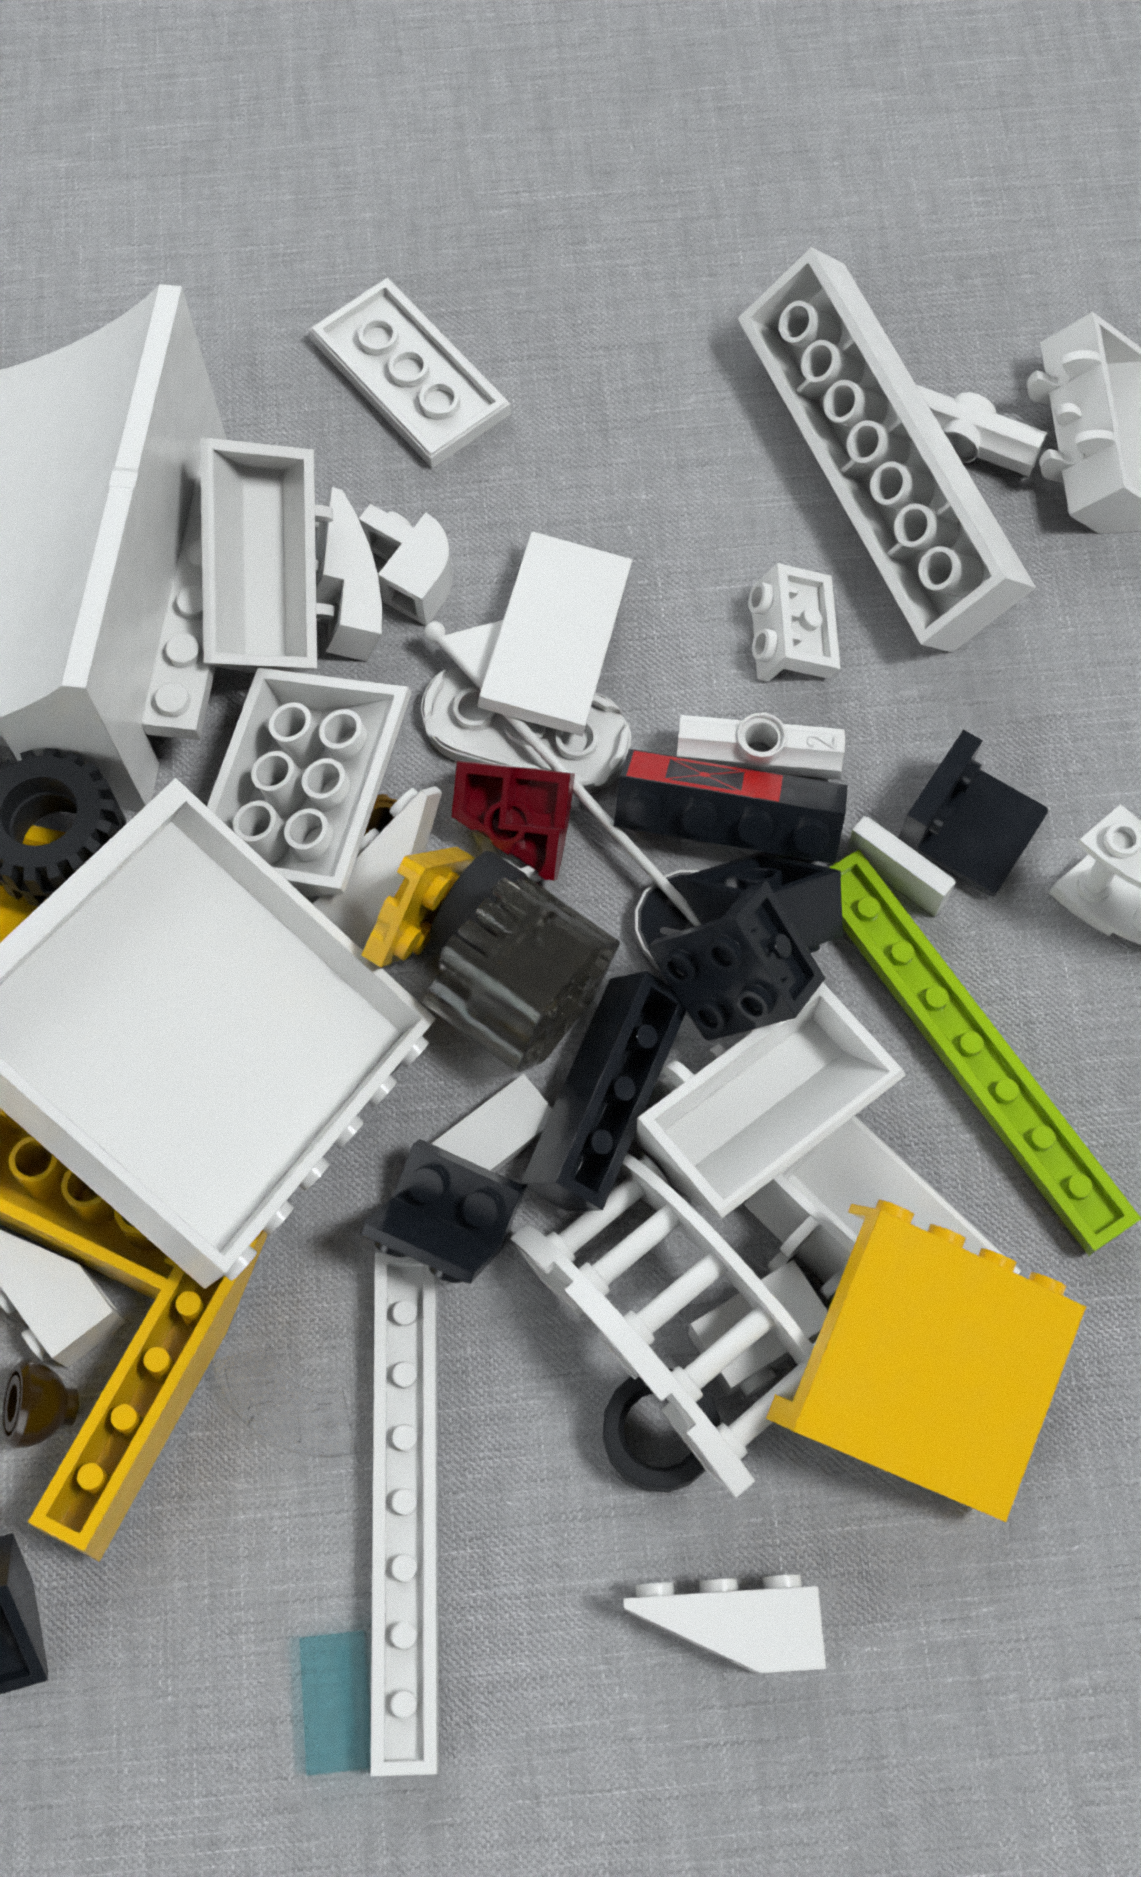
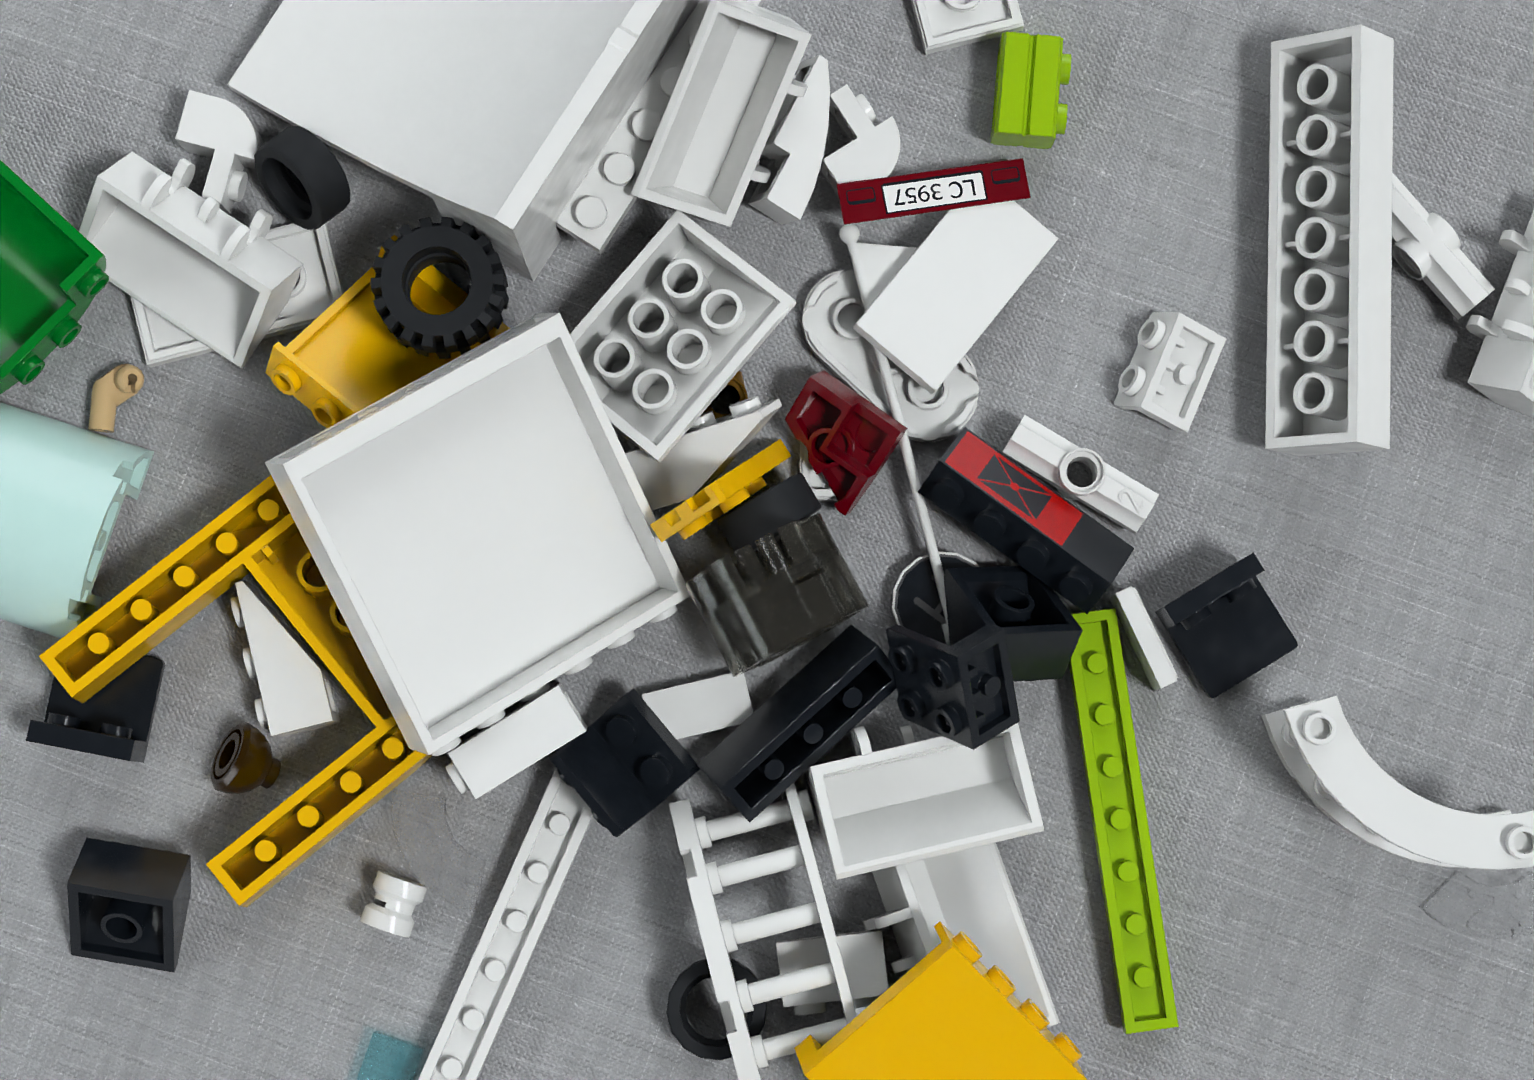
camera: 20 degrees right, 15 degrees up
none -> white wheel [360,870,428,938]
none -> white window [446,682,587,799]
none -> sticker [836,158,1031,225]
none -> lime brick [990,32,1072,149]

